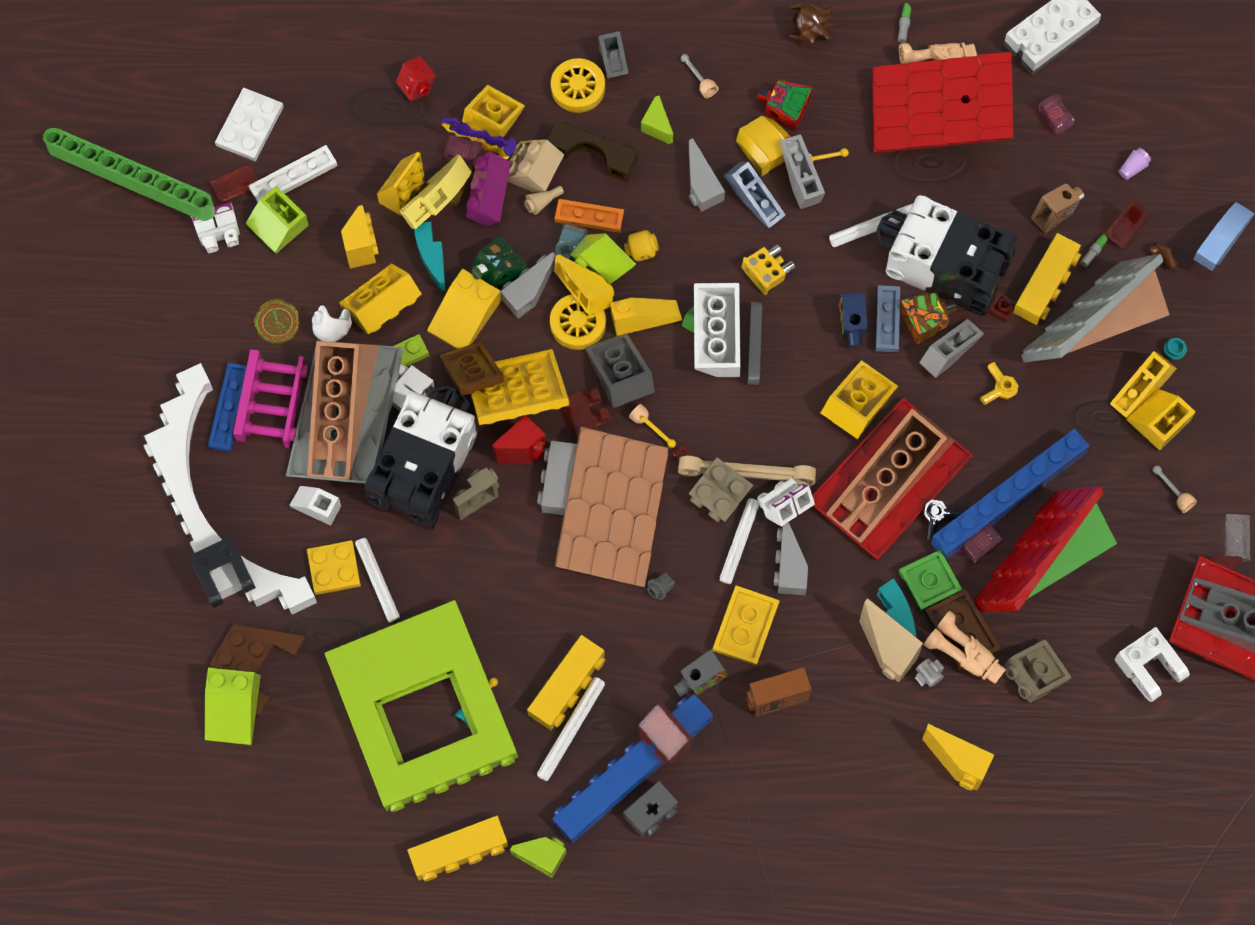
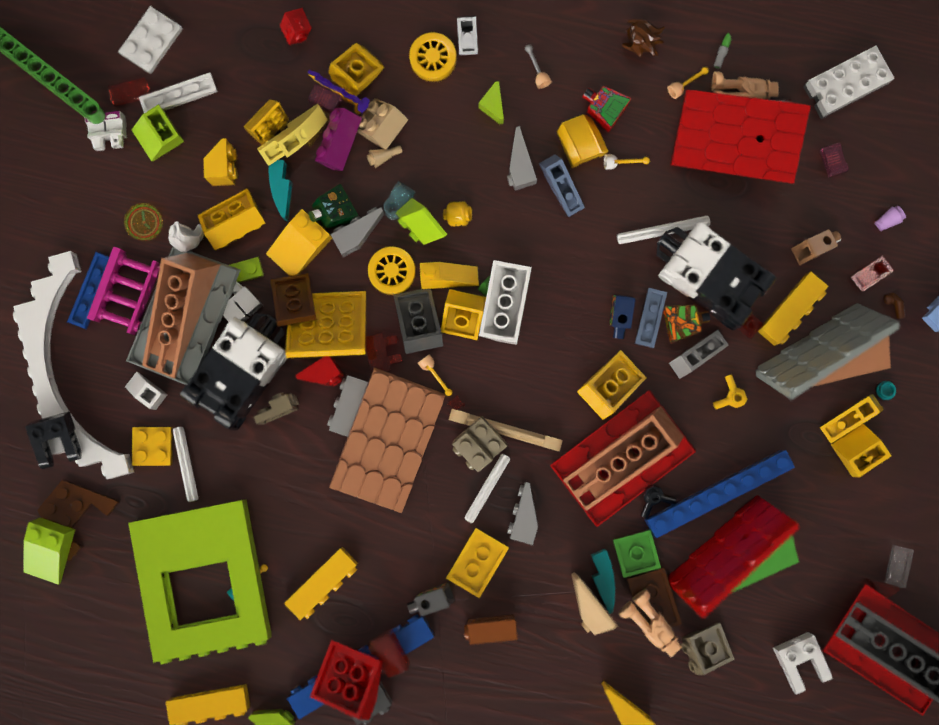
camera: 15 degrees right, 15 degrees up
white axle [537,677,605,781] -> none
dark brown arch [547,120,638,182] -> none
yellow slope [554,255,614,315] -> none
orange plate [555,199,624,233] -> none
dark grey hose [647,572,675,600] -> none
yellow piece [741,245,795,295] -> none
dark grey beam [748,302,762,385] -> none
white hips [757,478,815,527] -> none
light grey slope [780,134,825,209] -> none
light grey gear [915,658,944,688] -> none
clear pink piece [961,524,1004,565] -> none
light grey piece [1080,233,1108,267] -> none
hinge [1153,465,1197,513] -> none
none -> red slope [310,640,382,720]
none -> yellow slope [441,289,486,340]
none -> hinge [667,67,709,99]

